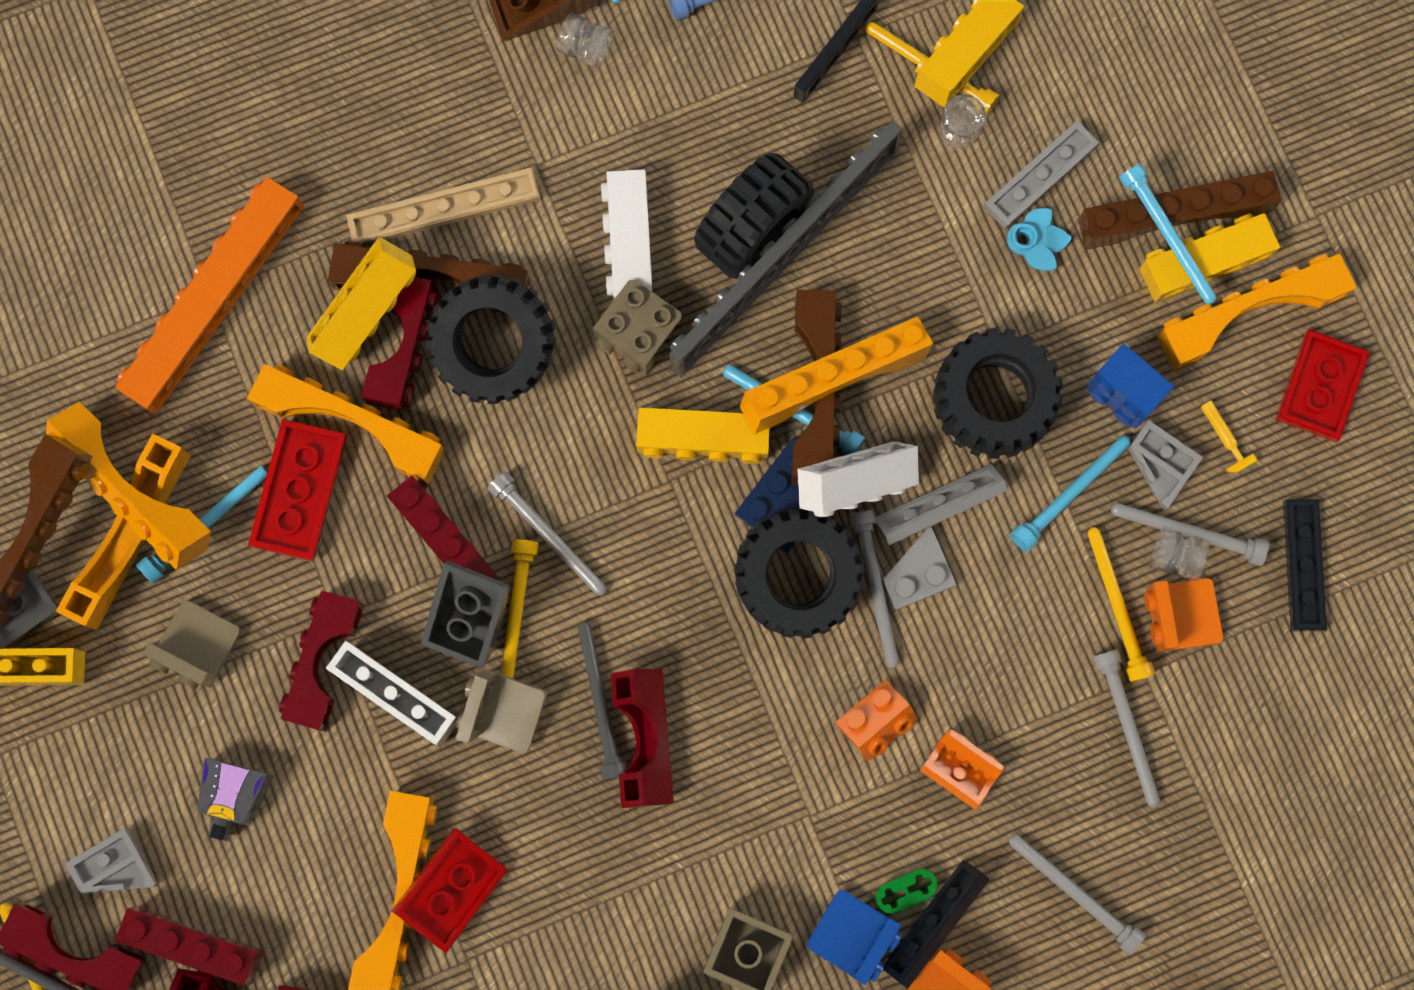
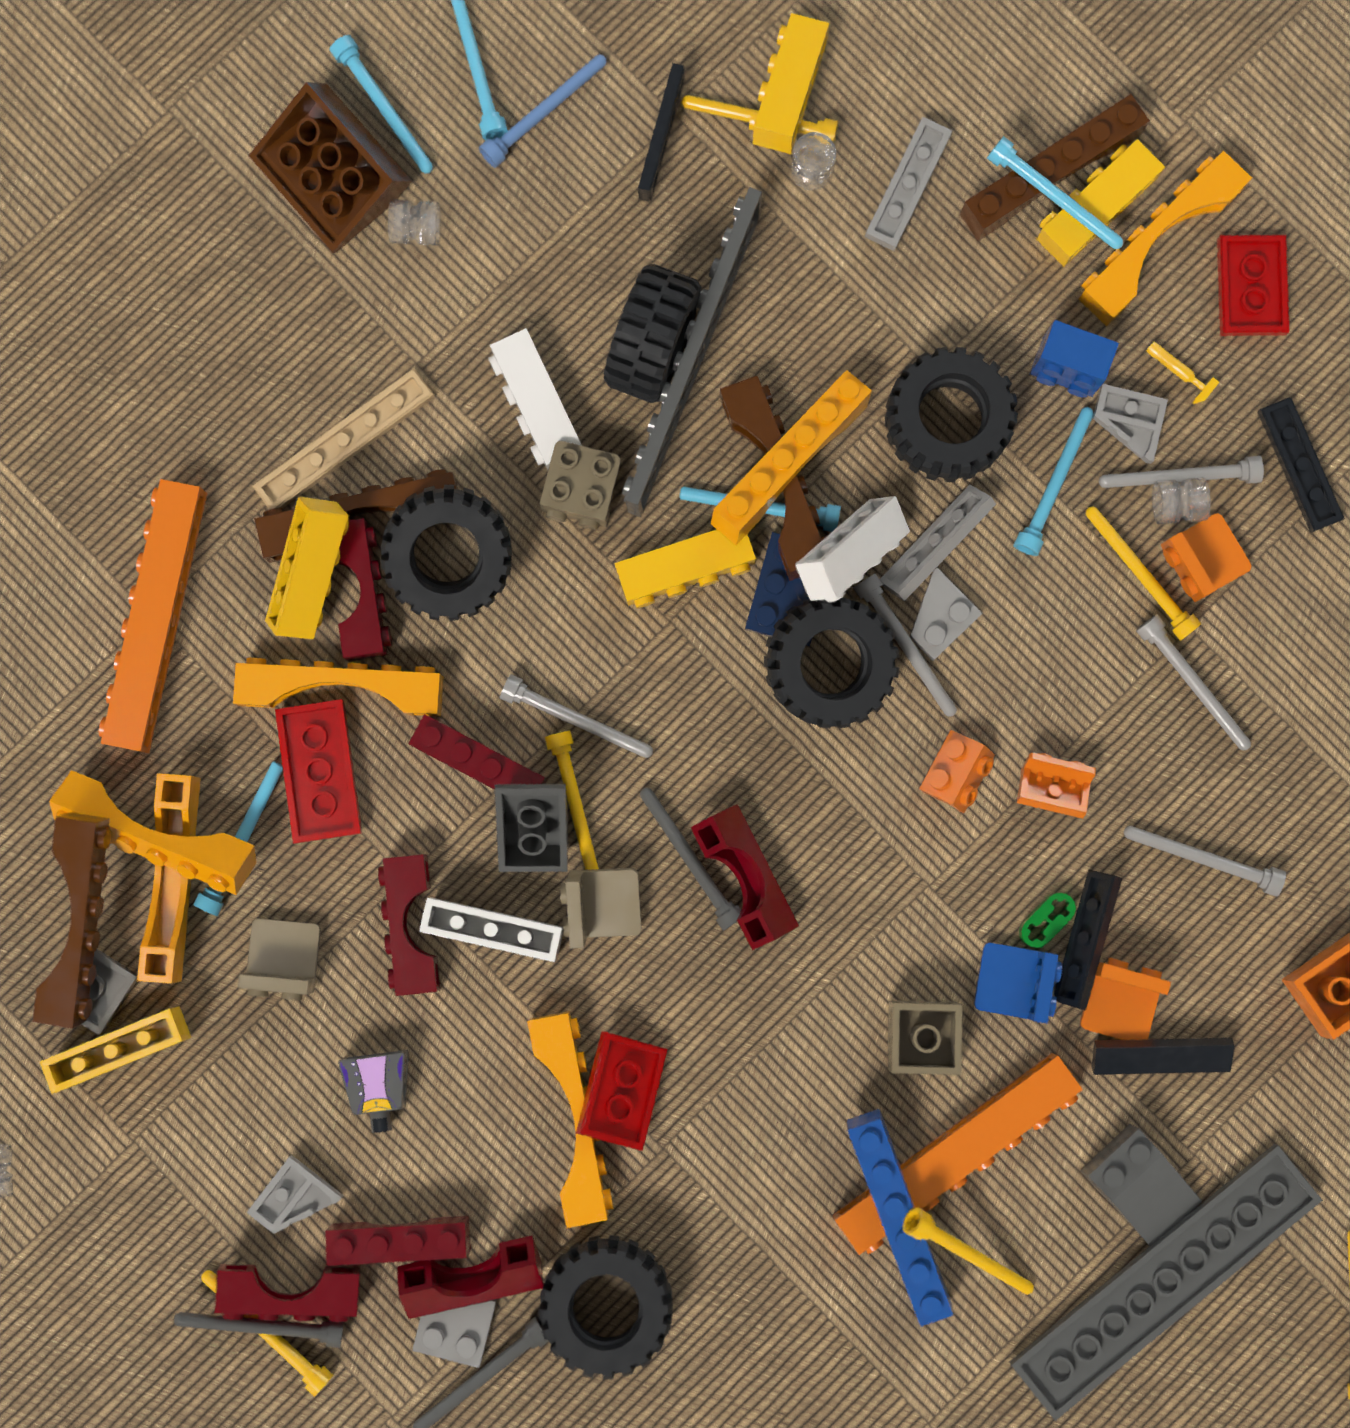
camera: 20 degrees left, 5 degrees up
medium azure plate [1007,208,1072,271] -> none

